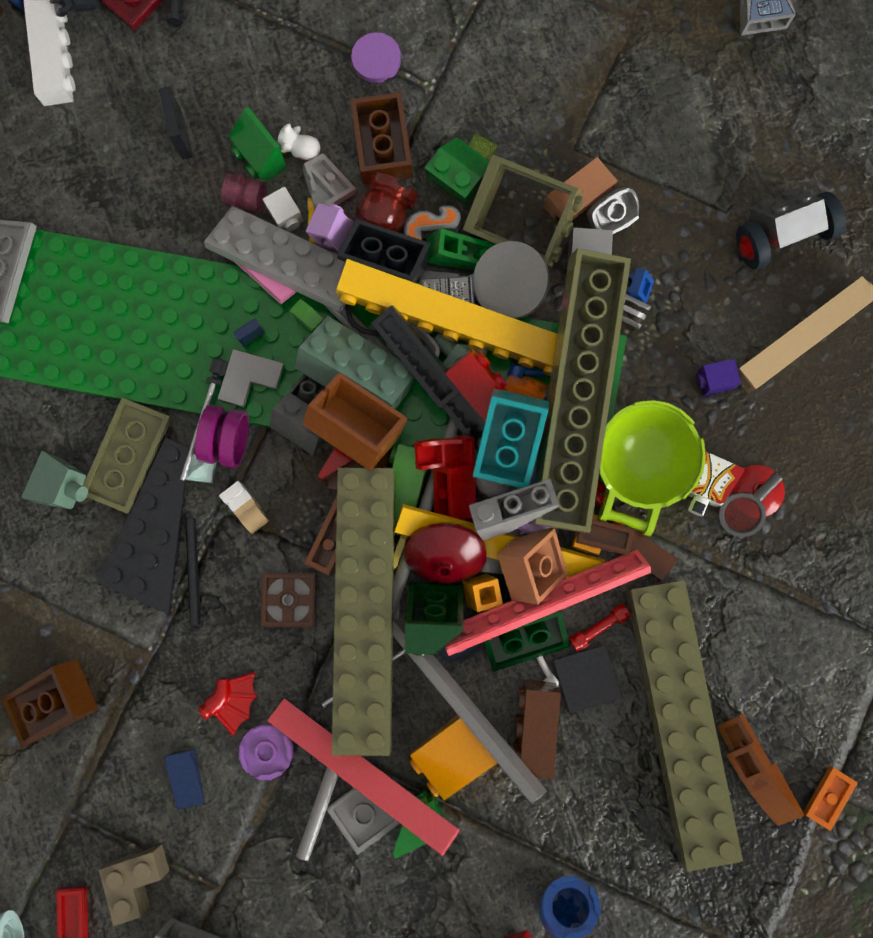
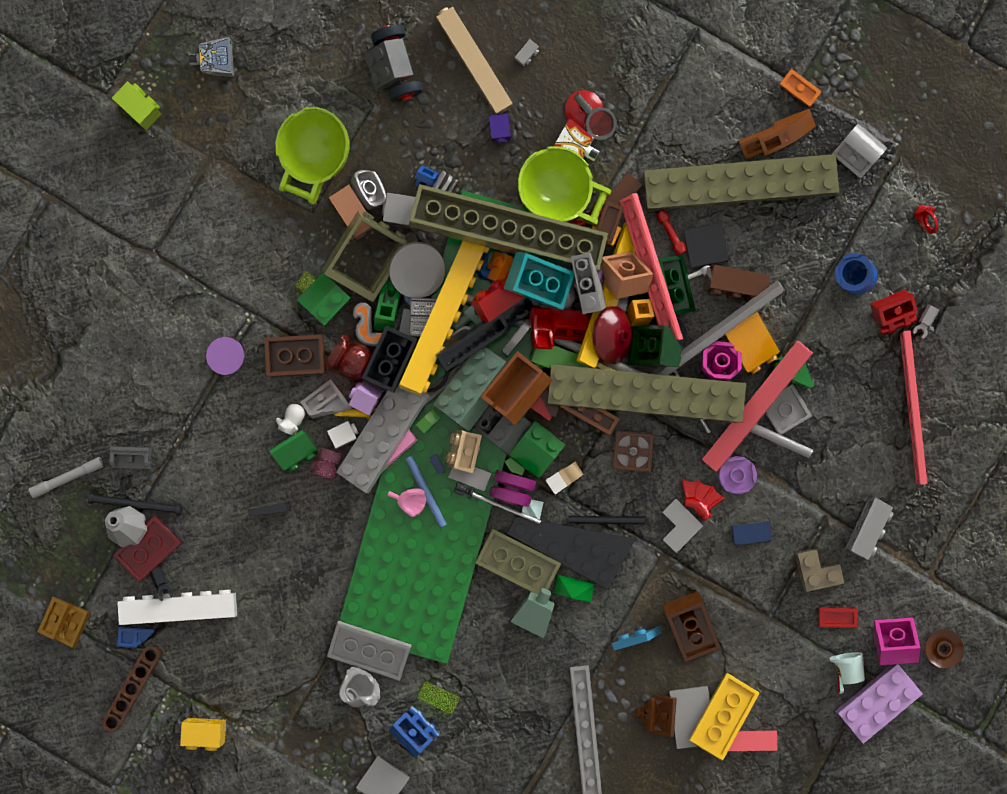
camera: 85 degrees left, 5 degrees up
none -> lime windscreen [275,107,350,205]
none -> bright pink piece [388,489,426,517]
none -> medium blue bar [405,456,447,528]
none -> tan bracket [445,430,482,473]
none -> light grey tile [503,318,531,355]
none -> bright green piece [505,458,525,476]
none -> green slope [508,421,566,479]
none -> light grey piece [515,39,539,67]
none -> green slope [553,575,595,602]
none -> dark azure wing [612,626,661,651]
none -> light grey tile [662,499,703,553]
none -> dark pink cone [702,341,742,381]
none -> light grey brick [832,124,887,178]

